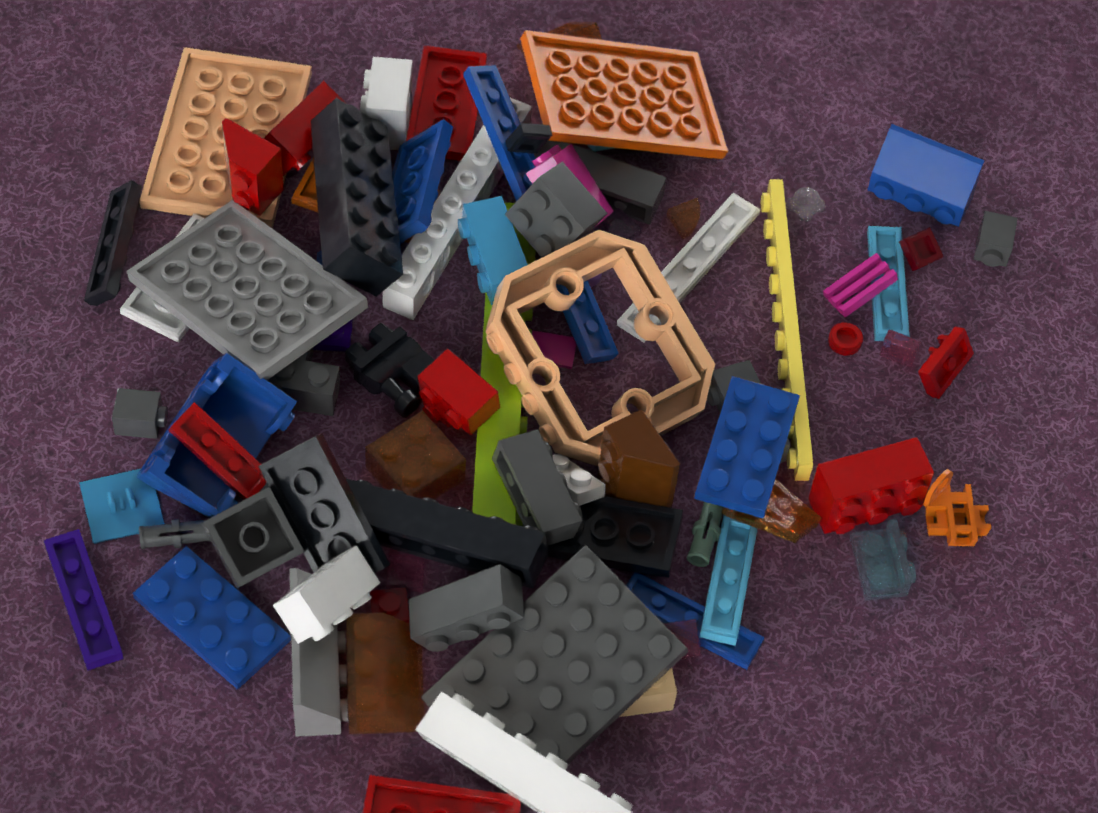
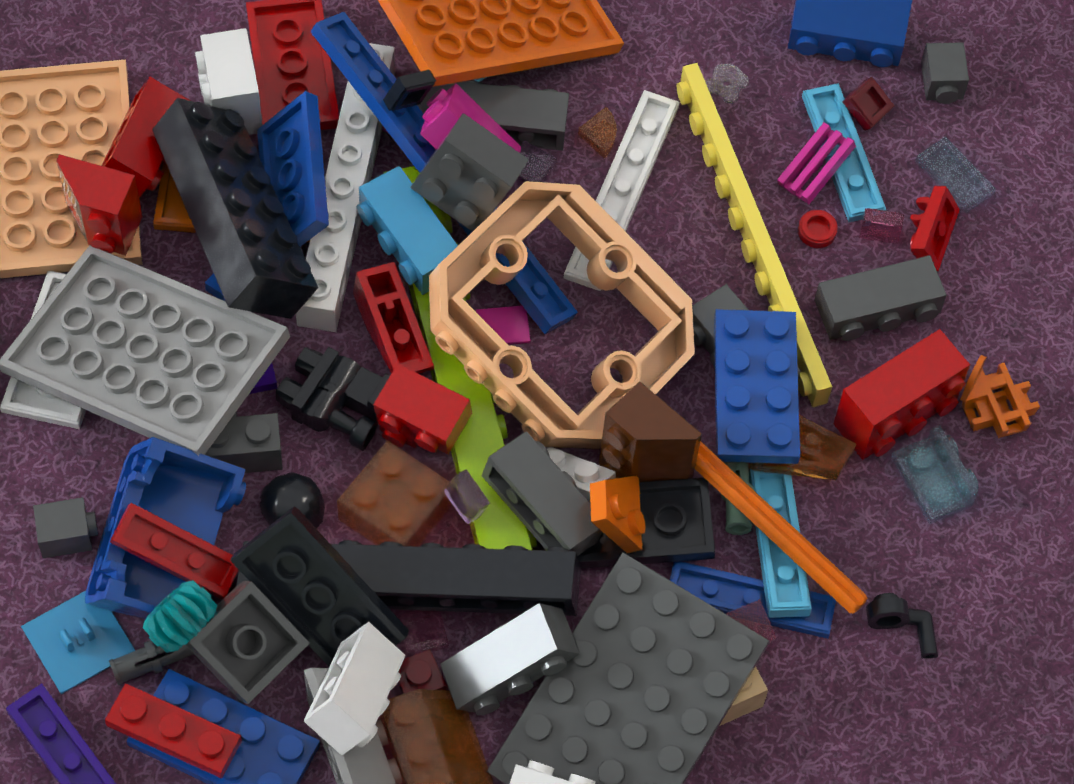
camera: 15 degrees left, 5 degrees up
none -> red plate [105,683,242,779]
none -> teal gear [143,580,217,653]
none -> black hair [259,472,325,529]
none -> red slope [353,262,434,374]
none -> tile [444,469,490,524]
none -> orange wing [590,476,646,553]
none -> orange axle [695,441,867,614]
none -> dark grey brick [814,255,947,341]
none -> black plate [866,593,938,659]
none -> clear light blue tile [915,136,996,213]

